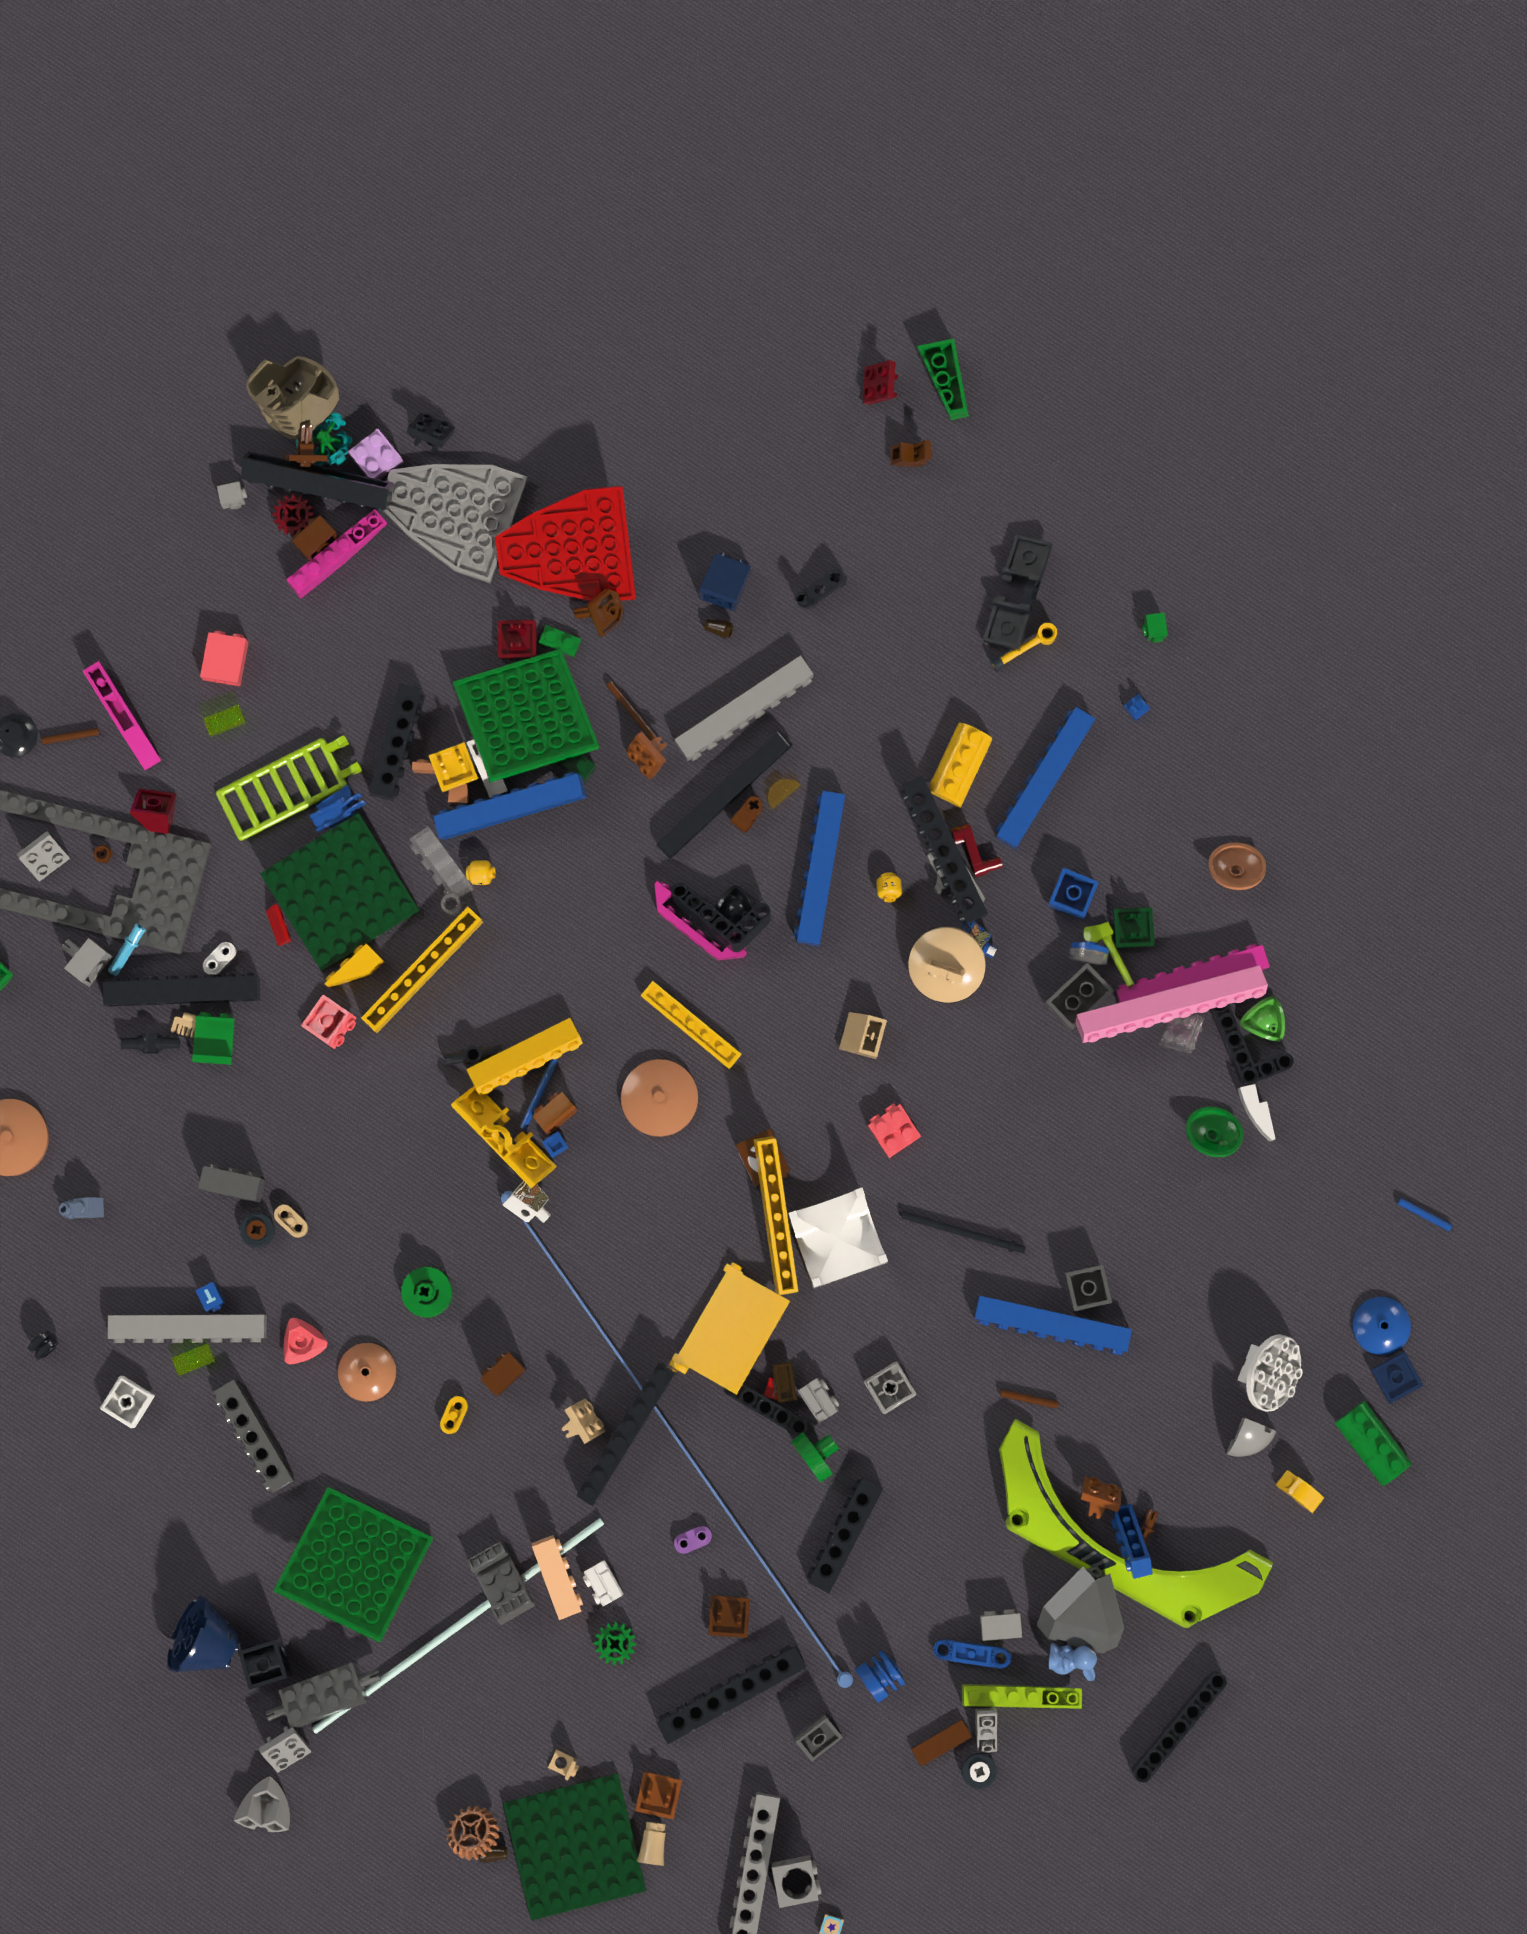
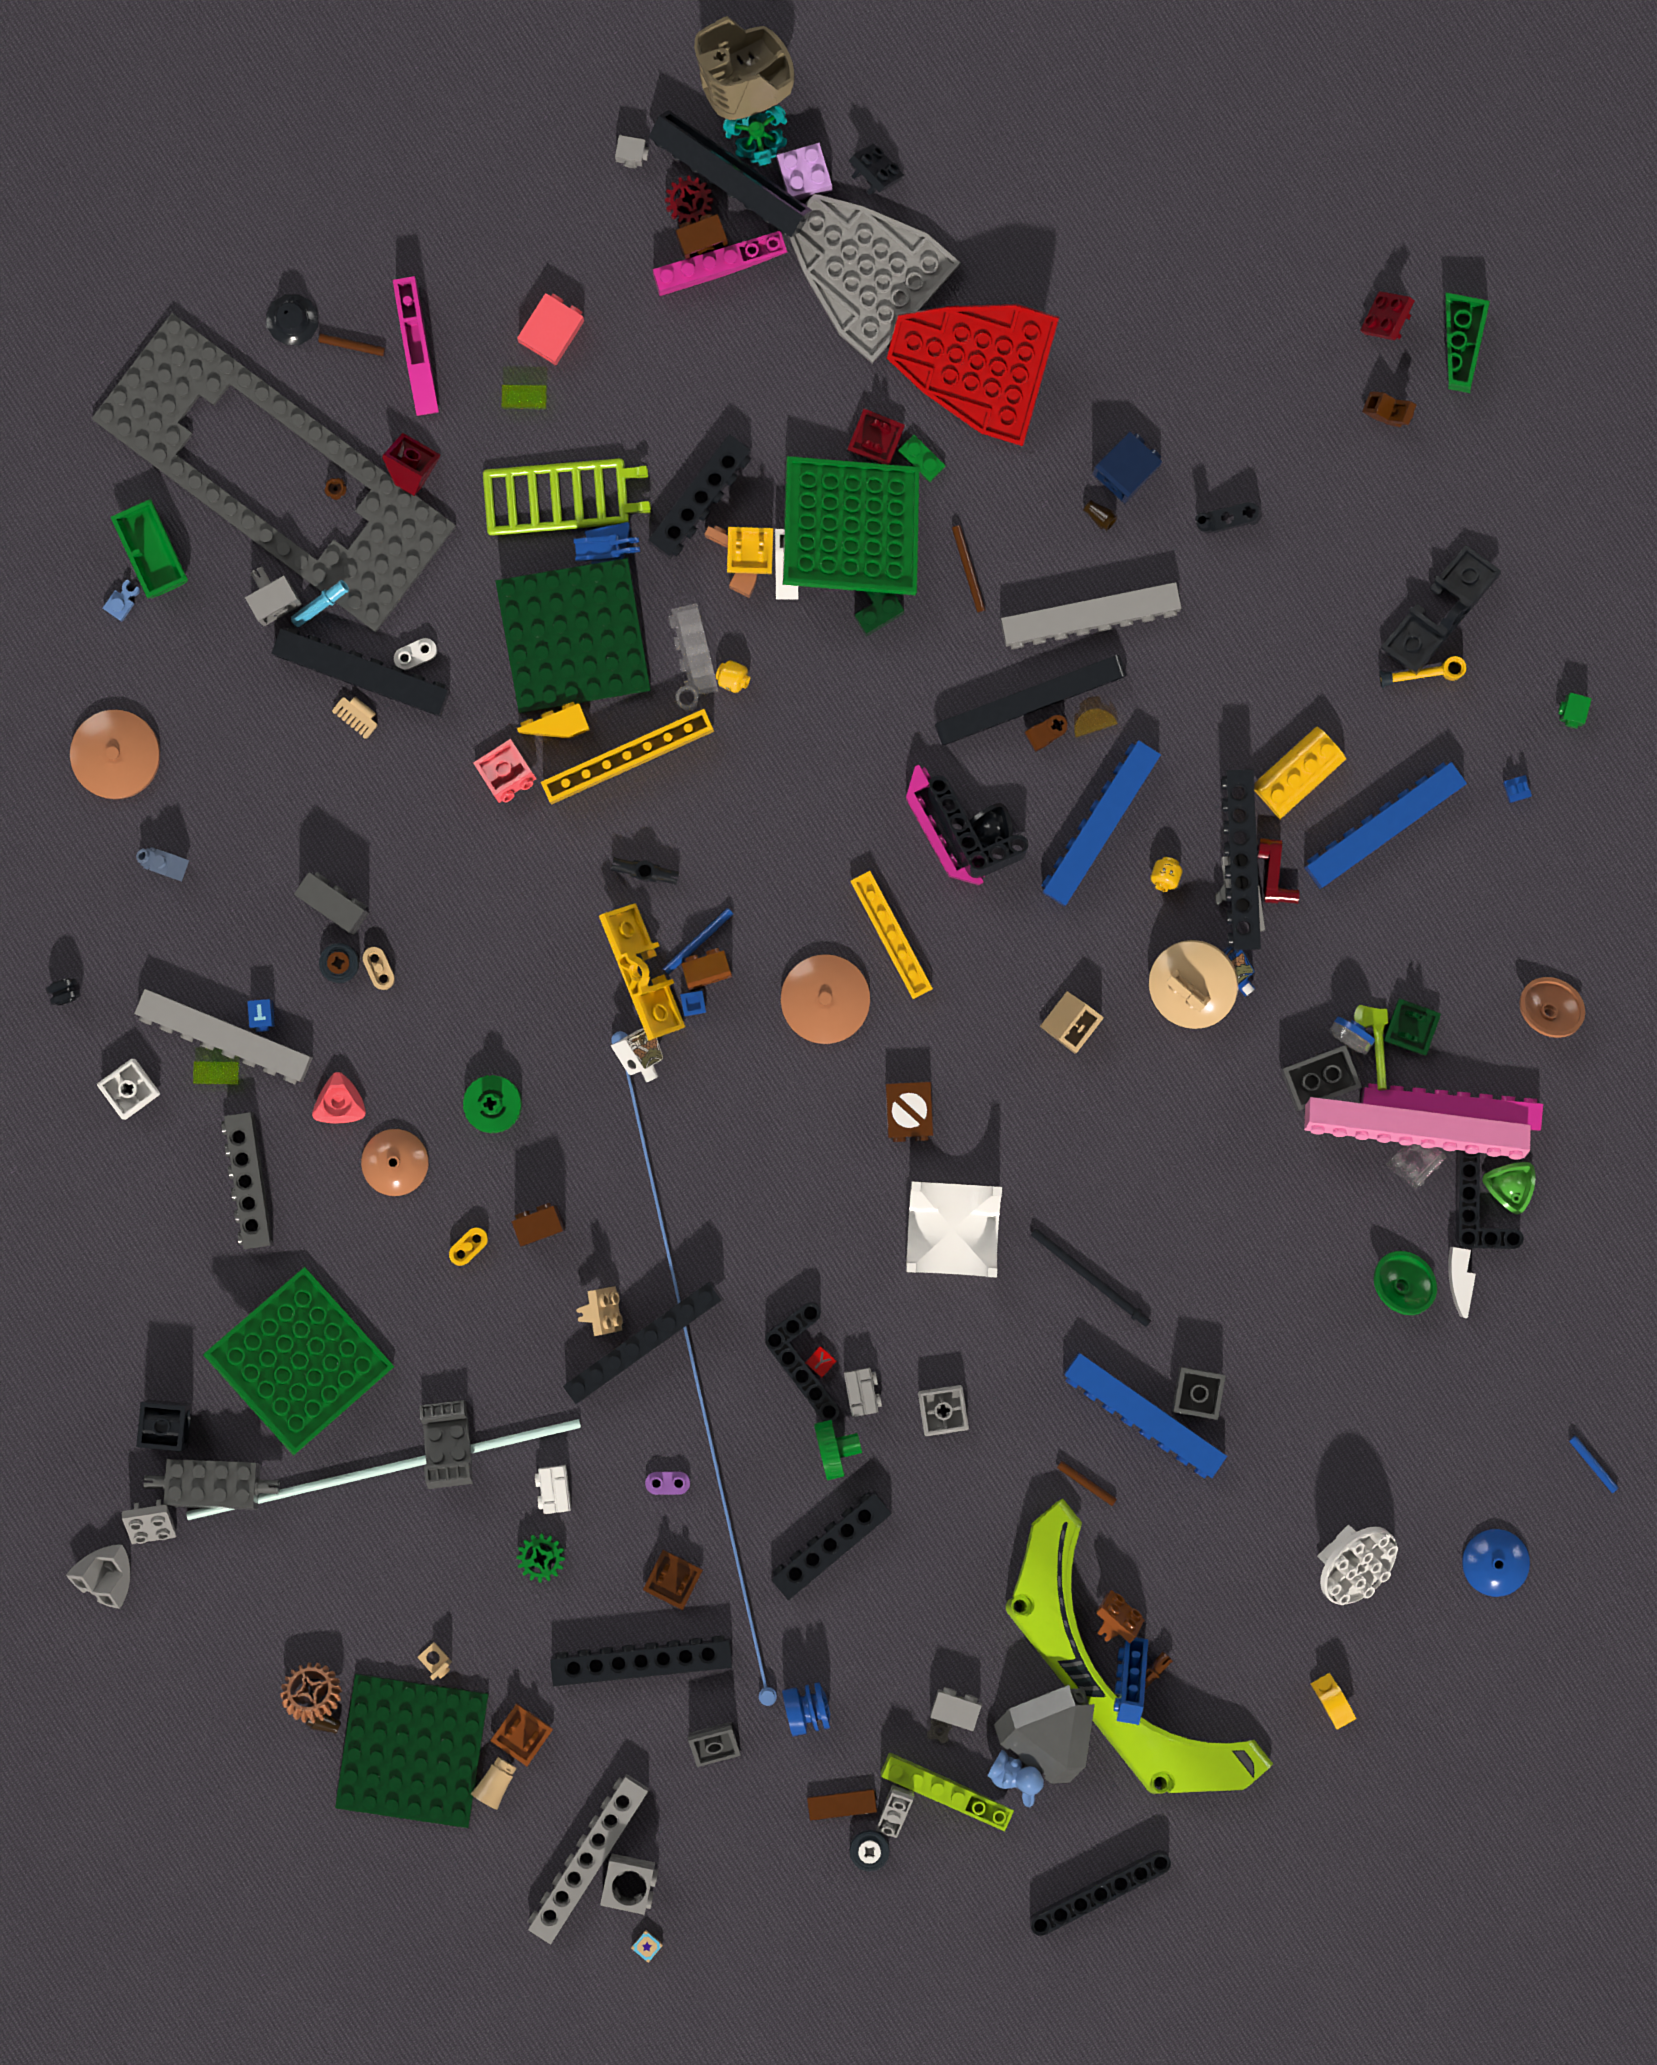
camera: 25 degrees right, 5 degrees up
light grey plate [16,831,70,882] -> none
black pin [121,1033,180,1054] -> none
dark blue cone [167,1596,240,1672] -> none
green panel [192,1012,235,1065] -> none
red slope [266,904,292,946] -> none
reddish brown piece [285,423,327,467] -> none
blue brick [433,772,588,840] -> none
yellow brick [466,1018,583,1095] -> none
light nougat brick [531,1535,583,1620] -> none
reddish brown piece [574,589,624,637] -> none
dark orange plate [626,731,667,780] -> none
yellow door [669,1262,790,1395] -> none
yellow brick [753,1137,798,1295] -> none
dark brown tile [772,1362,797,1403] -> none
coral plate [868,1103,921,1158] -> none
blue plate [933,1639,1012,1668] -> none
blue brick [1047,868,1099,920] -> none
light grey brick [1226,1418,1276,1457] -> none
green container [1334,1400,1412,1486] -> none
dark blue plate [1370,1351,1424,1404] -> none

